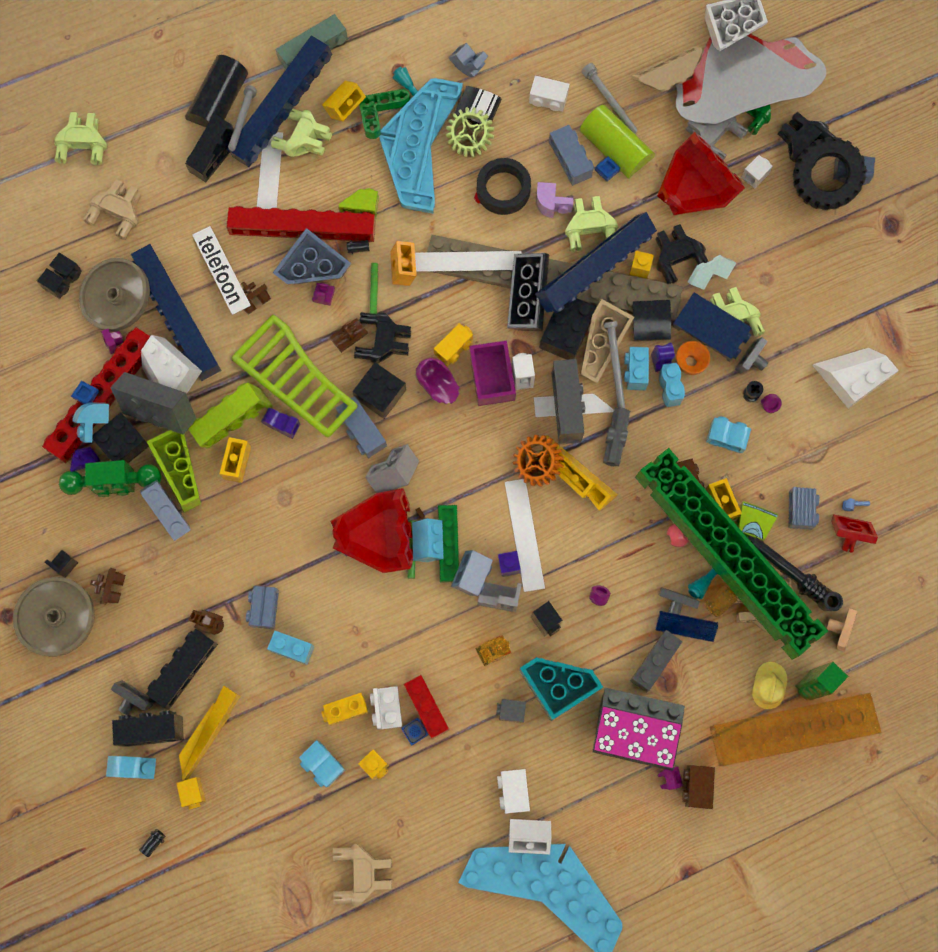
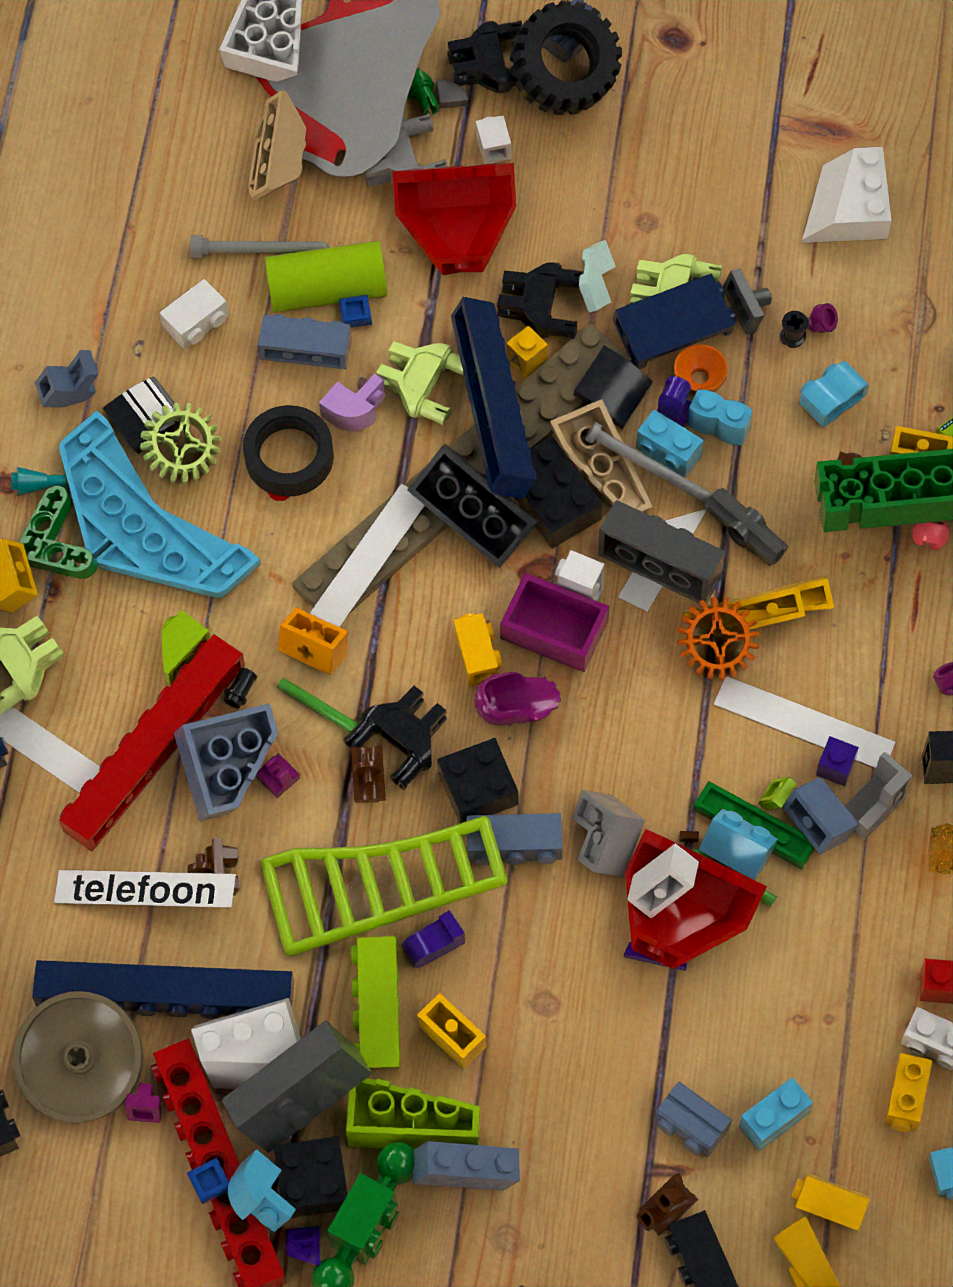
camera: 55 degrees left, 10 degrees down
none -> flat silver tile [437,79,468,108]
none -> white brick [627,843,699,918]
none -> lime tile [758,777,797,811]
none -> yellow brick [791,1172,870,1231]

